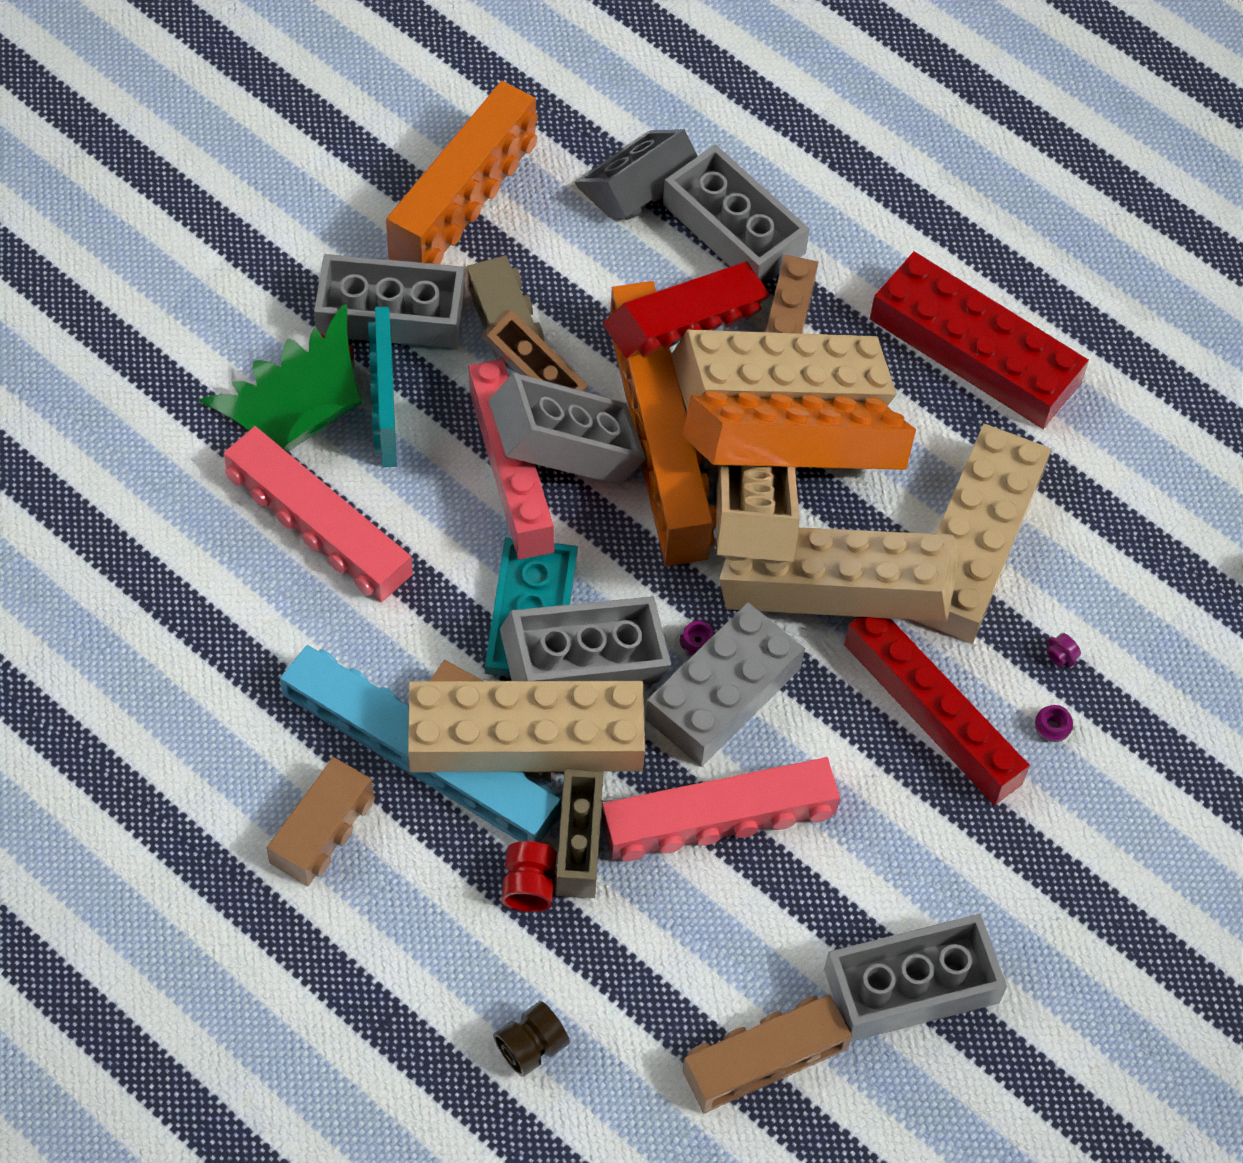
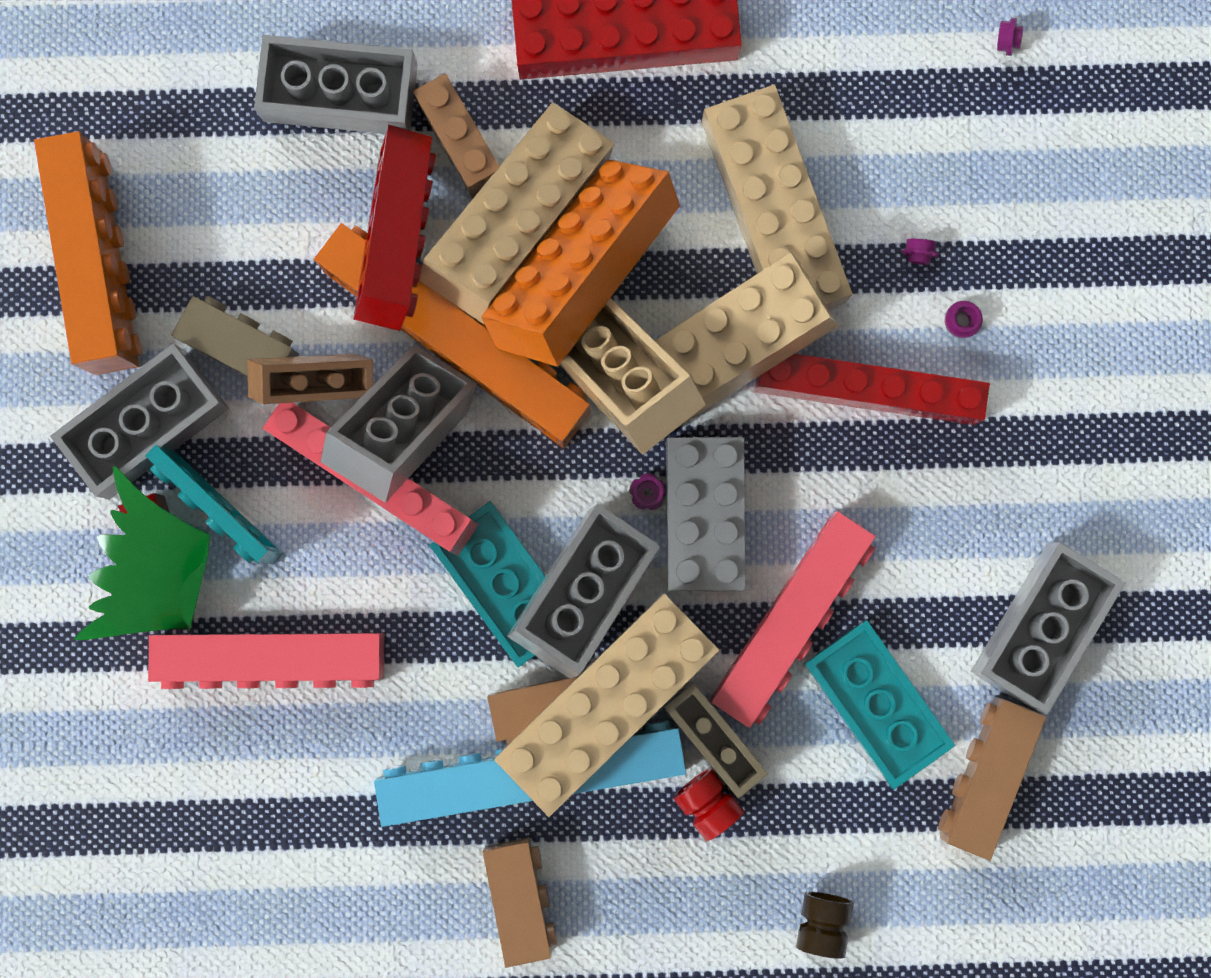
camera: 40 degrees left, 25 degrees up
dark grey slope [575,129,698,220] -> none
none -> teal plate [803,620,956,790]

